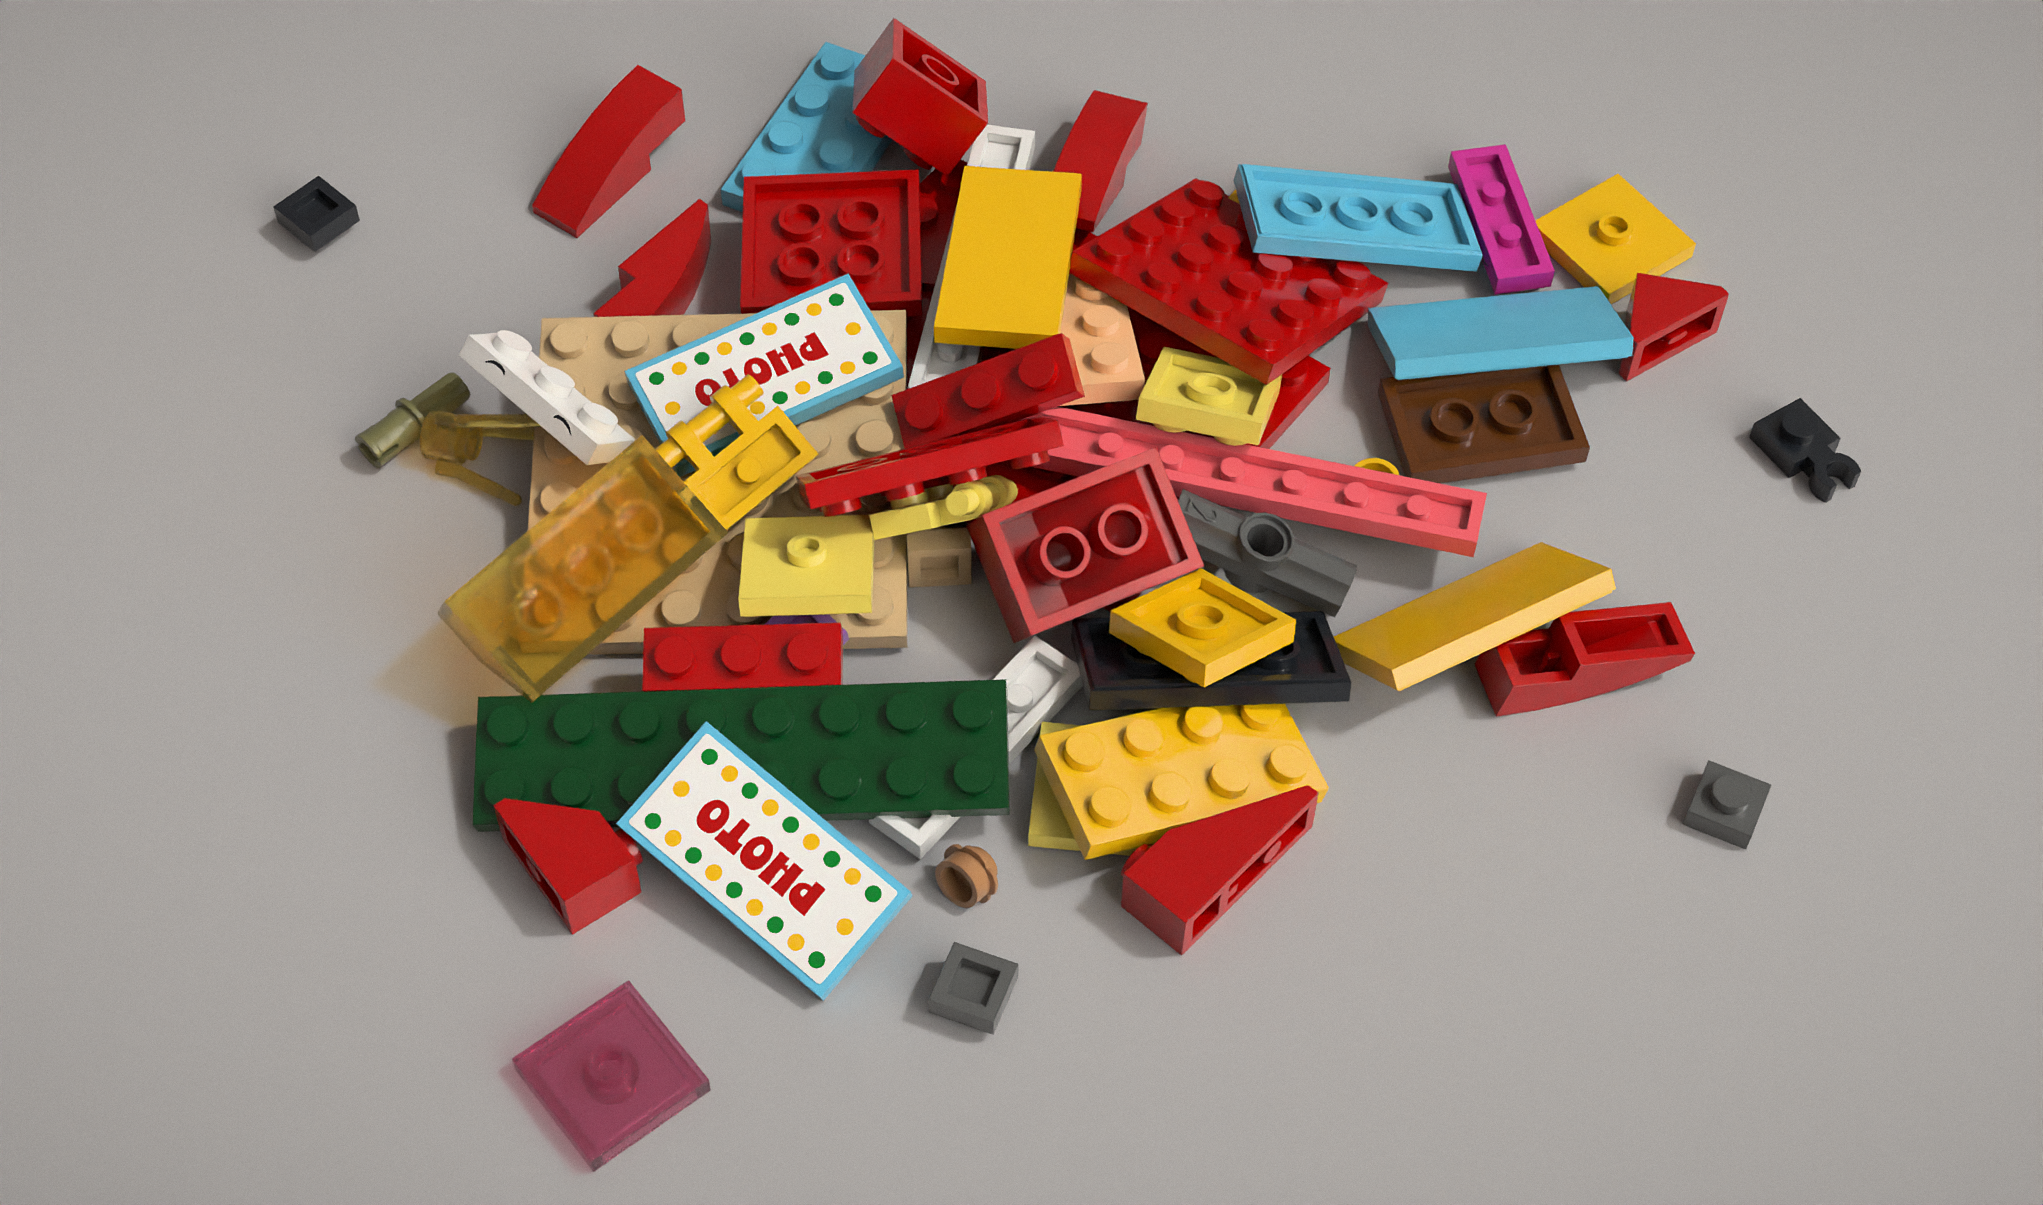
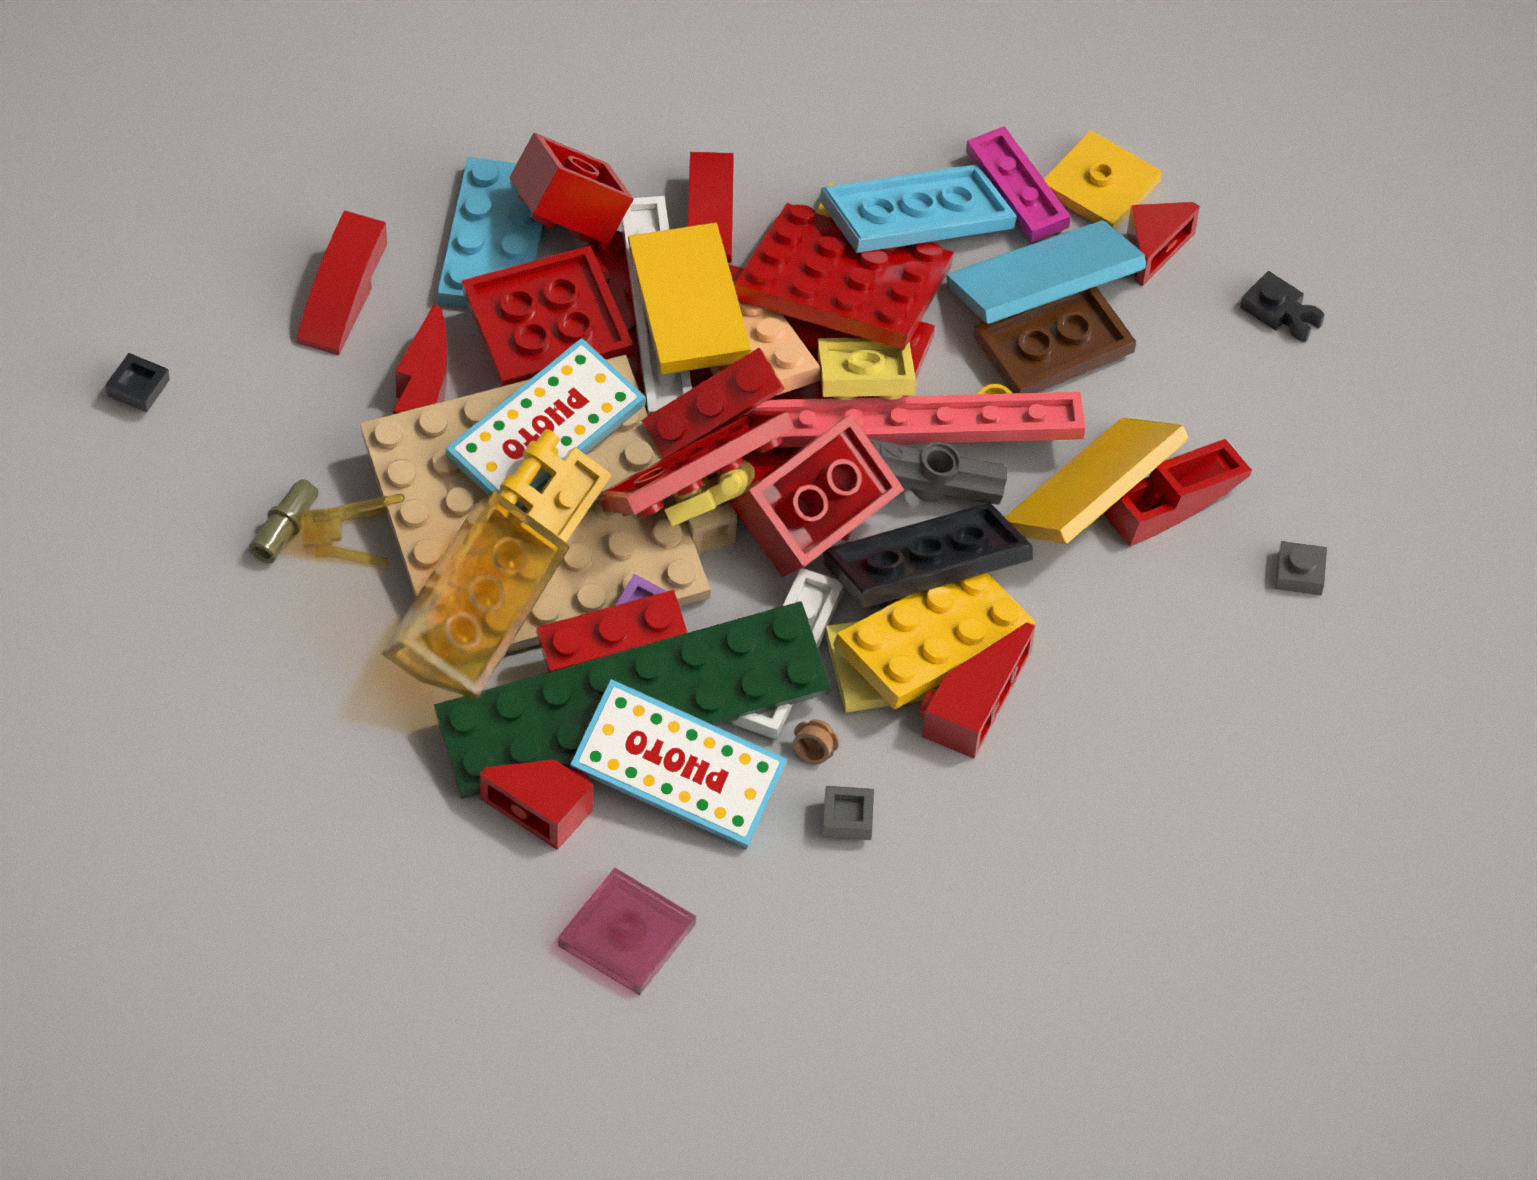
camera: 20 degrees left, 0 degrees up
white plate [459,330,636,465] -> none
light yellow plate [738,515,874,617] -> none
yellow plate [1109,568,1296,687] -> none

